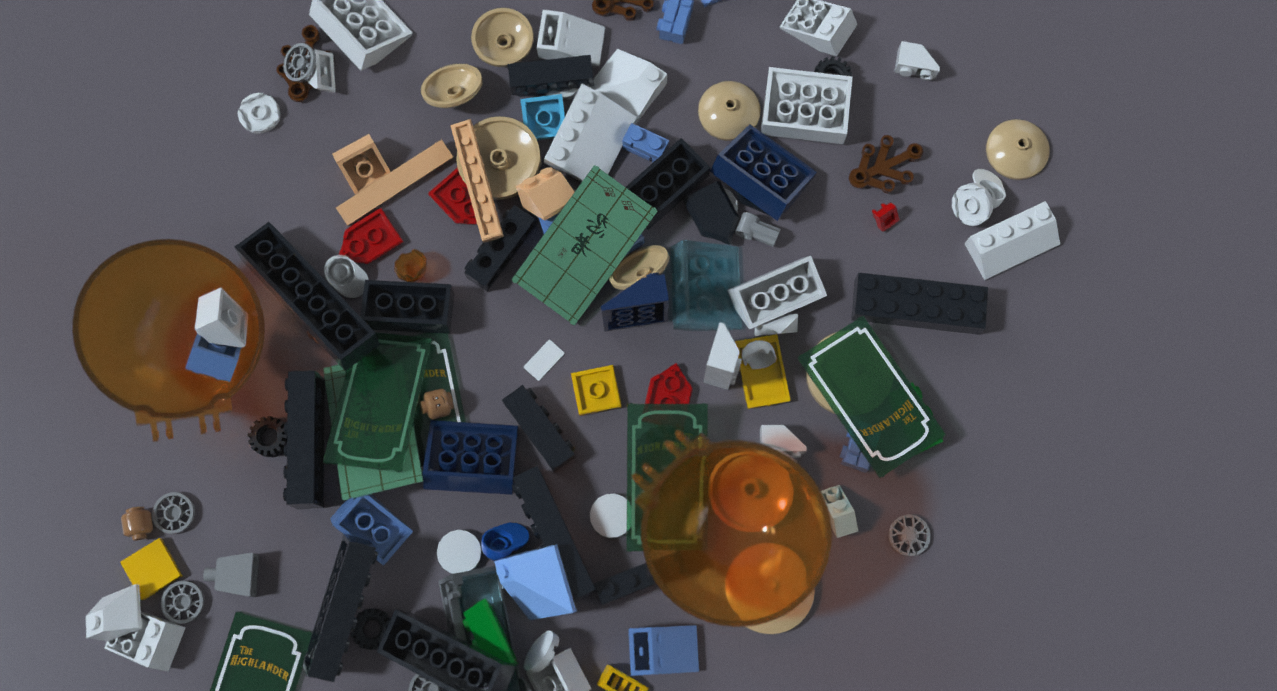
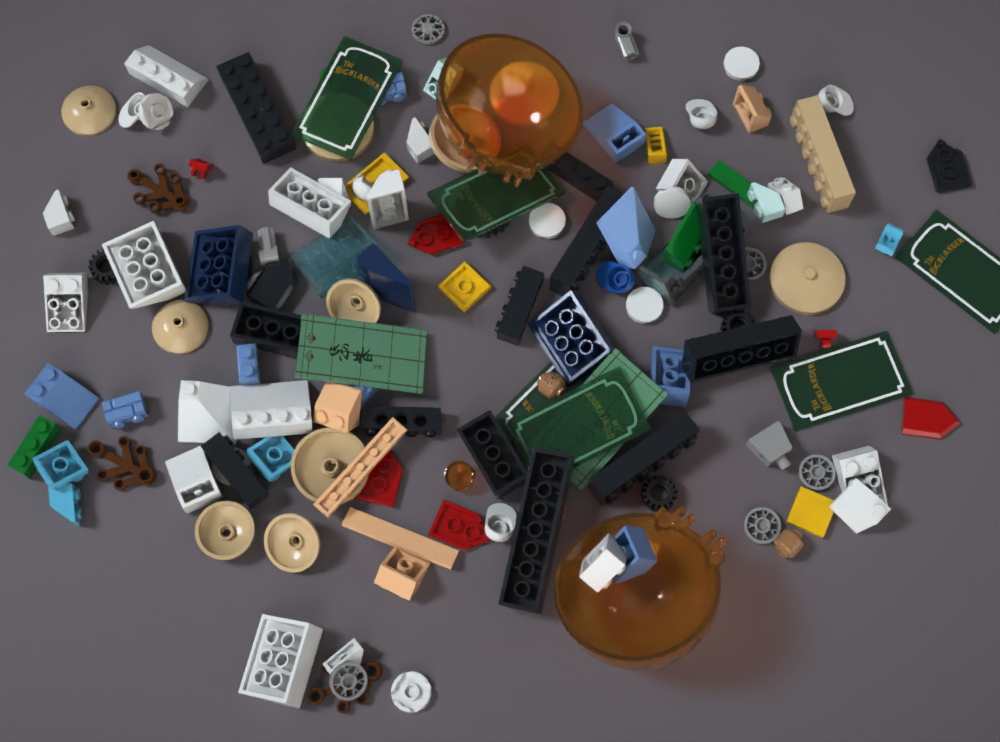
camera: 125 degrees left, 5 degrees down
white sticker [524,340,564,381] -> none

